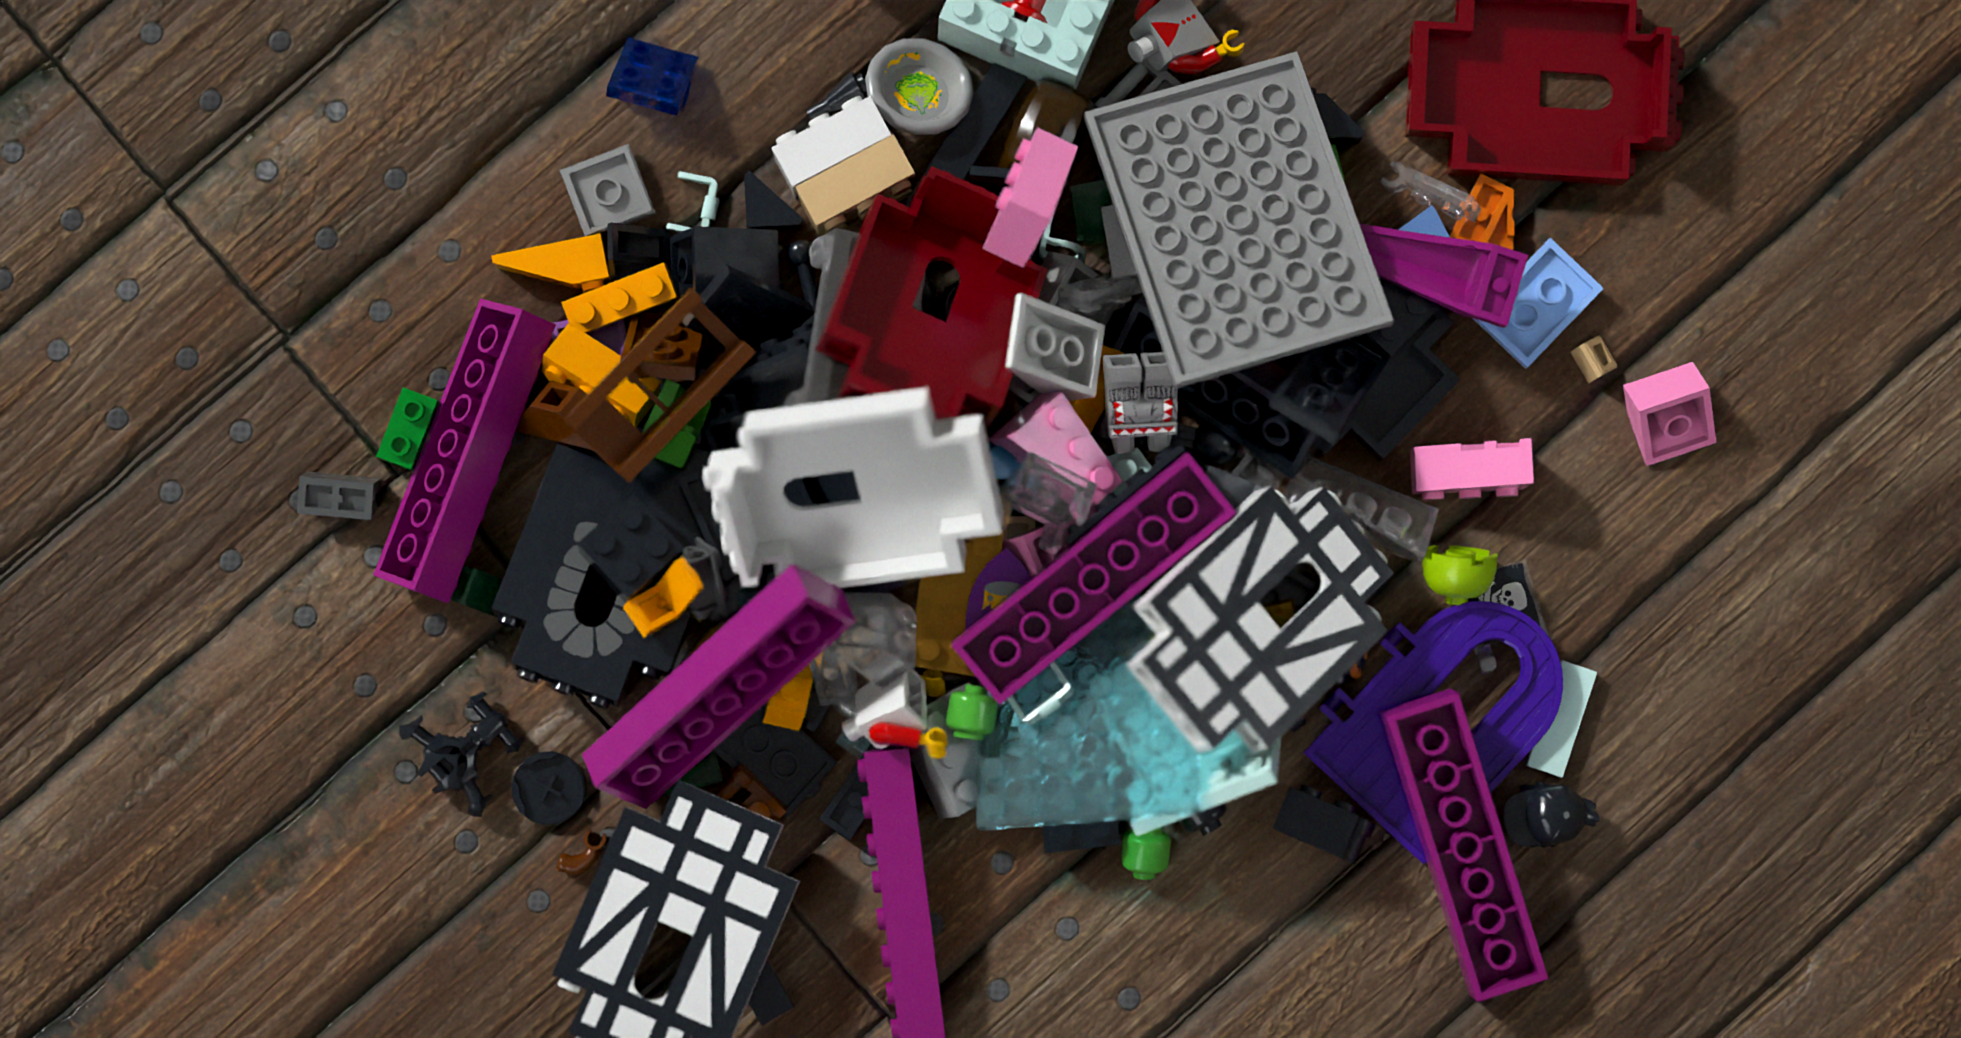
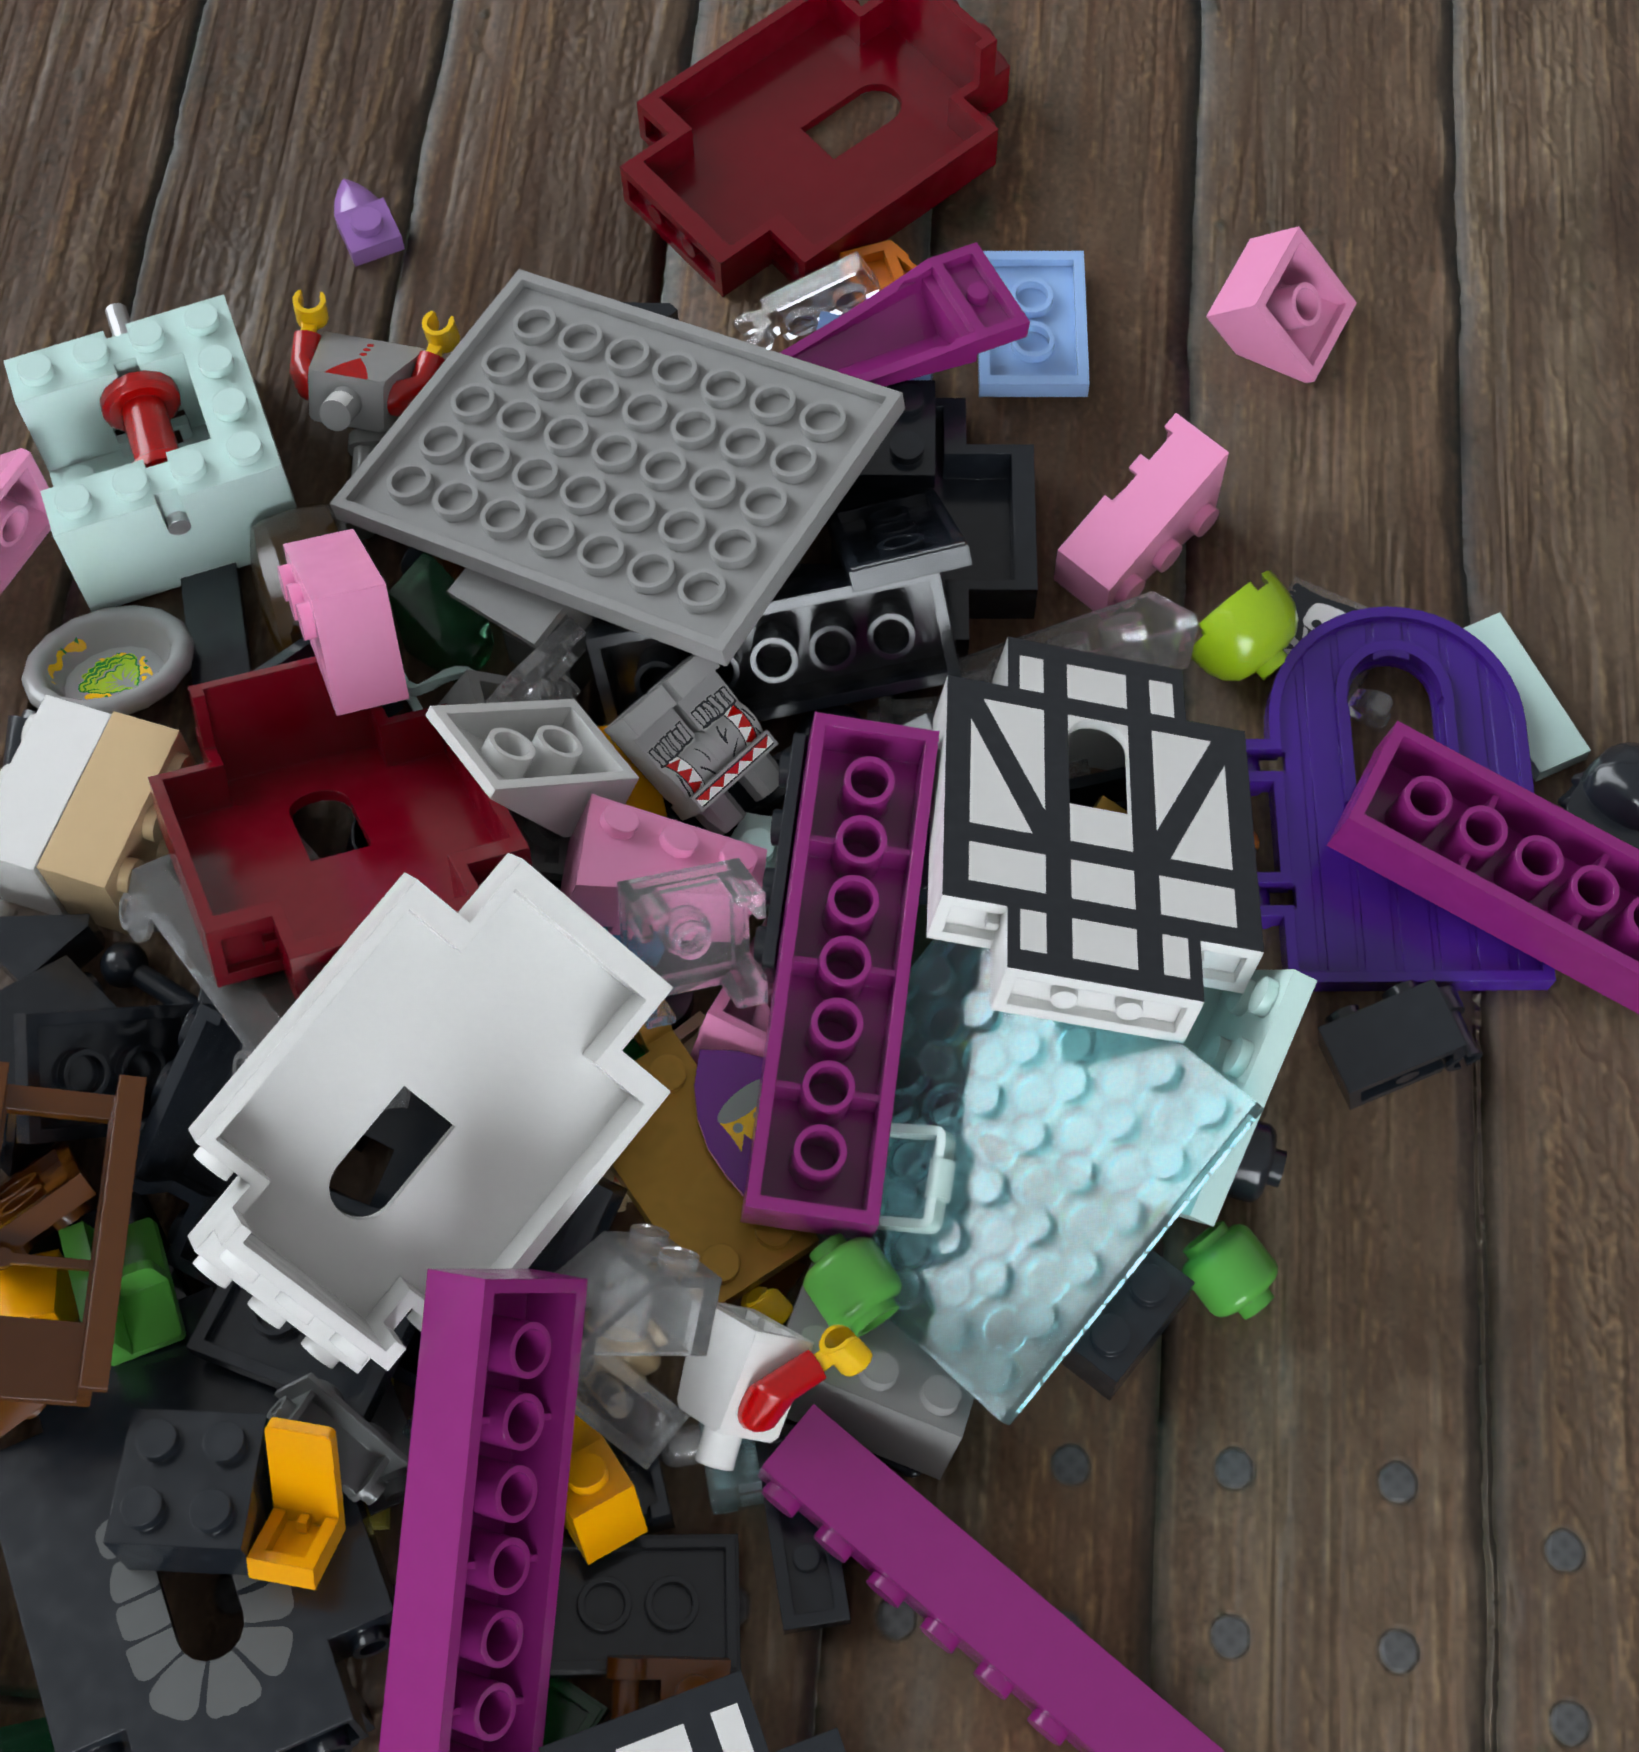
camera: 40 degrees left, 20 degrees down
tan slope [1570,336,1617,384] -> none

